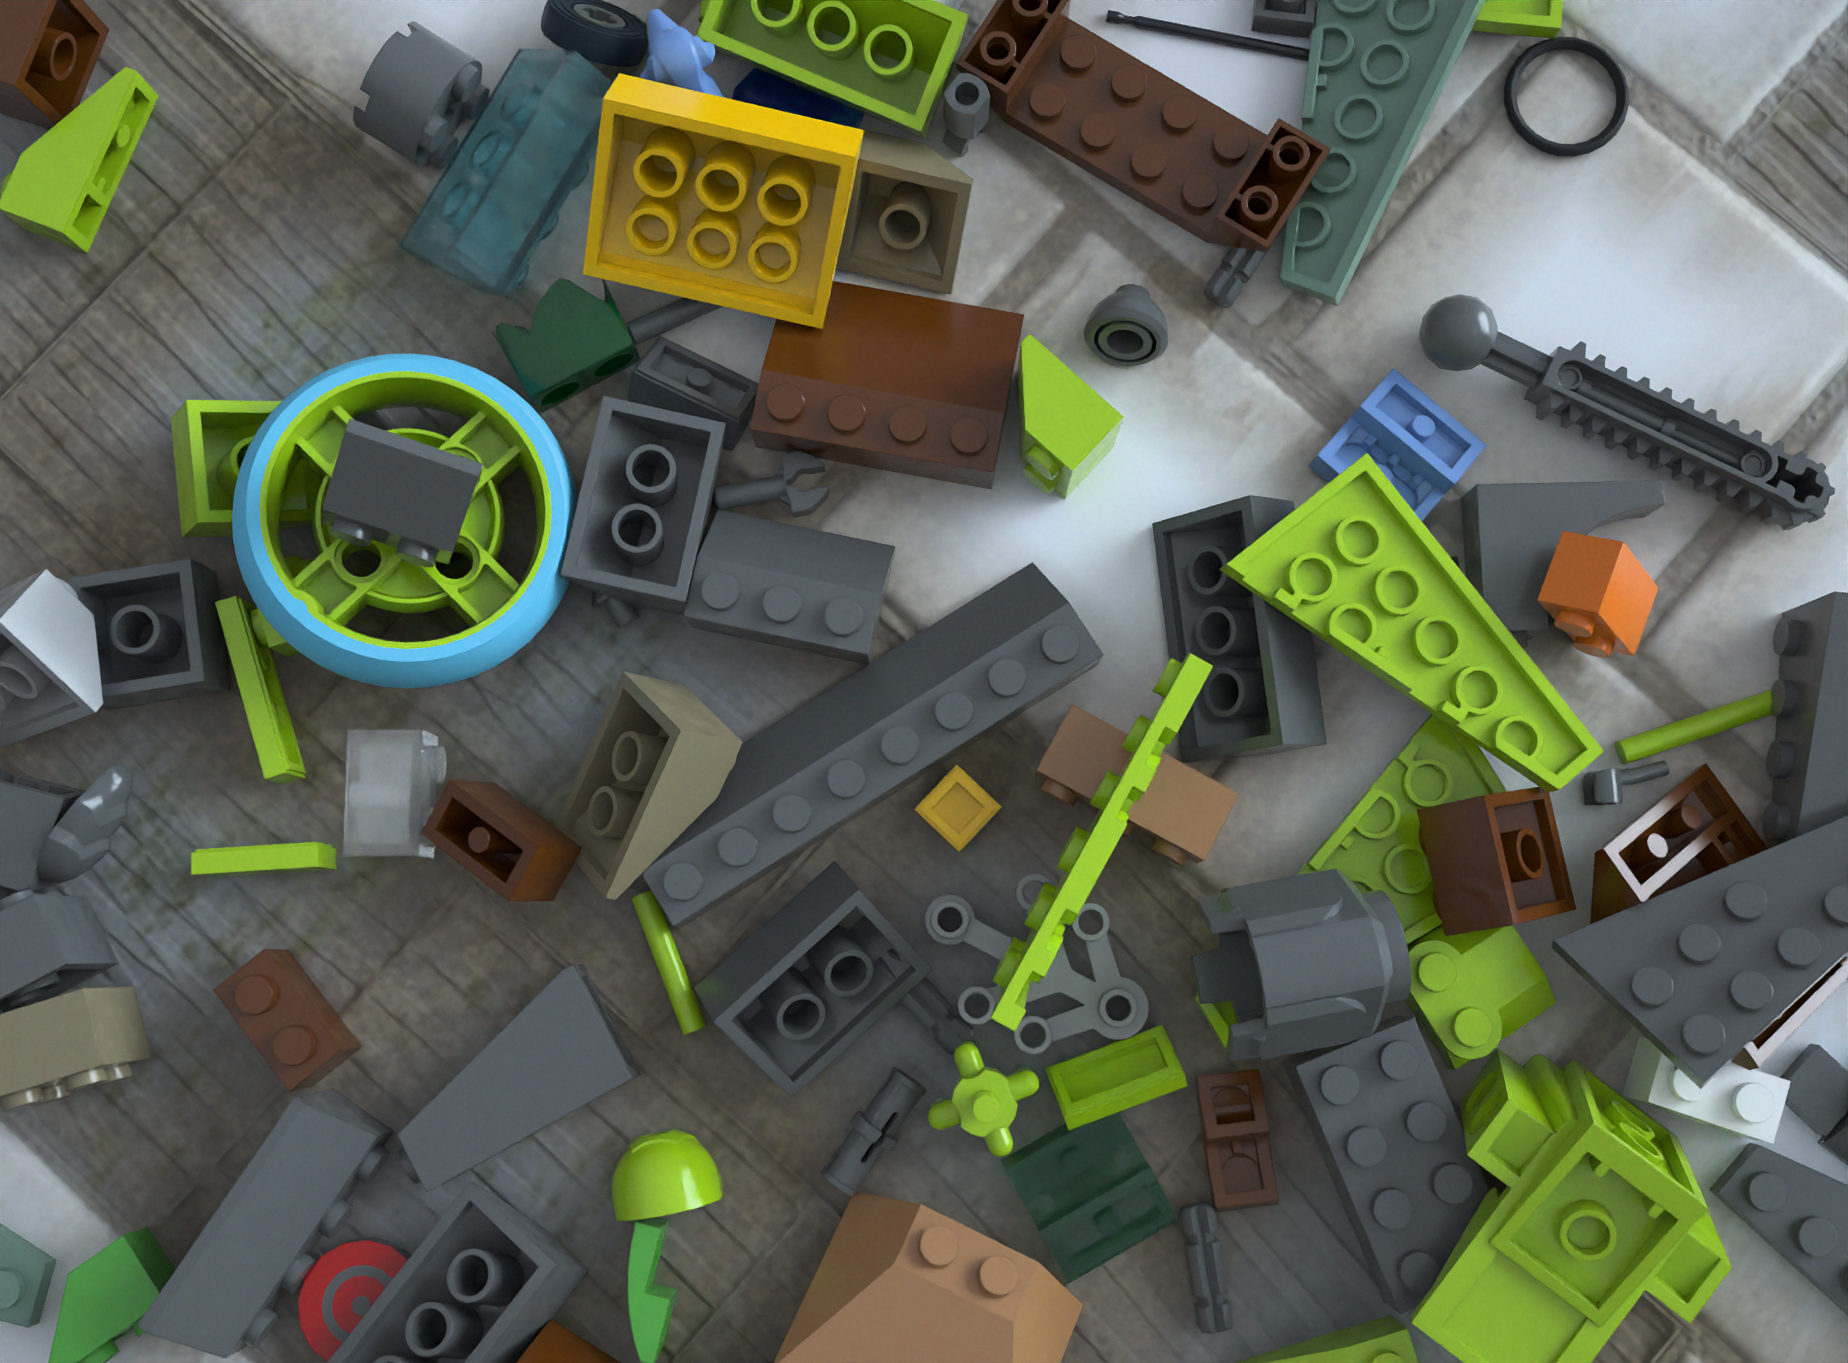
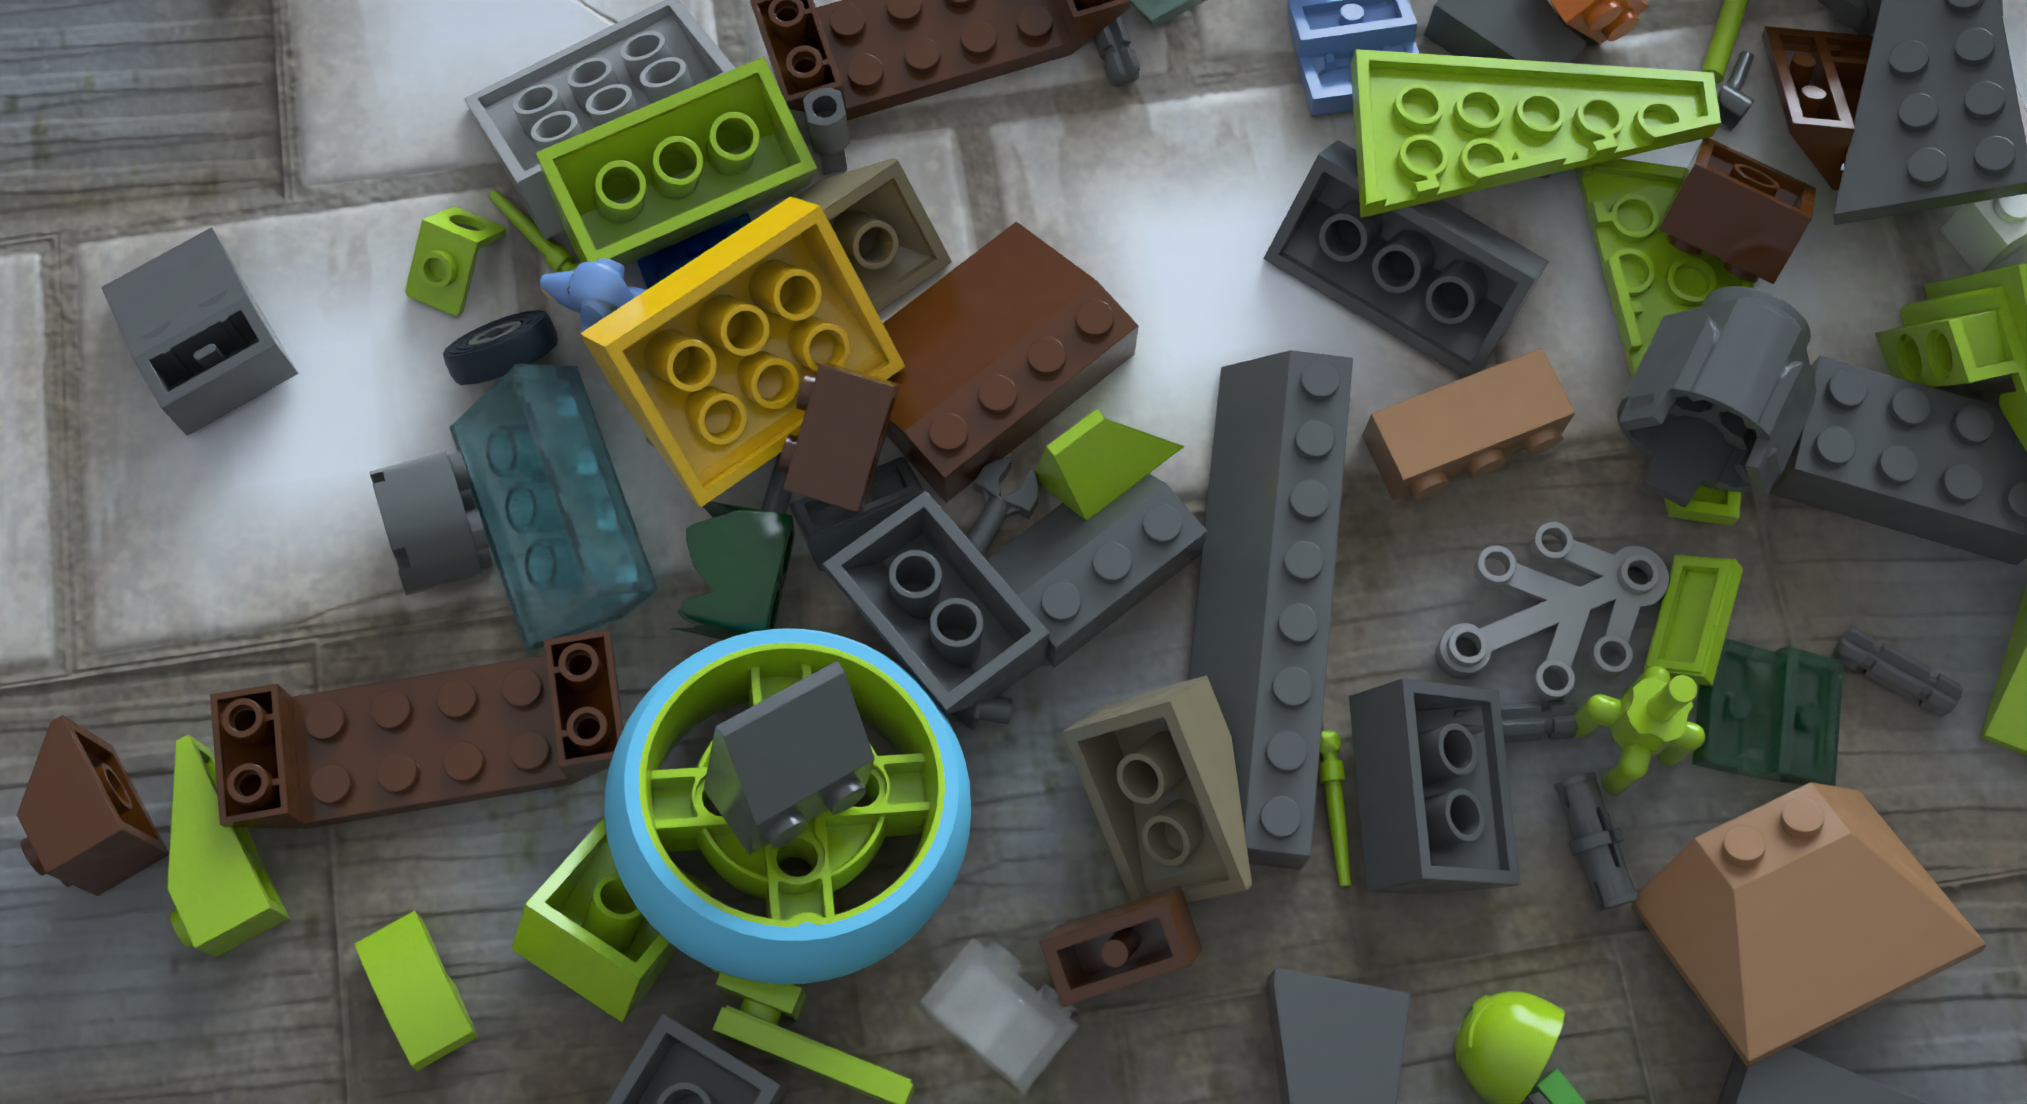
camera: 55 degrees left, 10 degrees down
lime piece [631,890,707,1036] -> none
yellow tile [914,765,1002,853] -> none
lime wing [991,652,1213,1032] -> none
lime slope [1016,333,1124,500] -> none
dark grey brick [1084,284,1168,366] -> none
reddish brown slope [1195,1069,1279,1212] -> none
lime slope [1405,924,1556,1070] -> none
none -> reddish brown slope [210,629,624,829]
none -> lime slope [354,910,478,1071]
none -> reddish brown brick [778,362,901,512]
none -> lime slope [1035,409,1185,521]
none -> lime piece [1318,730,1351,887]

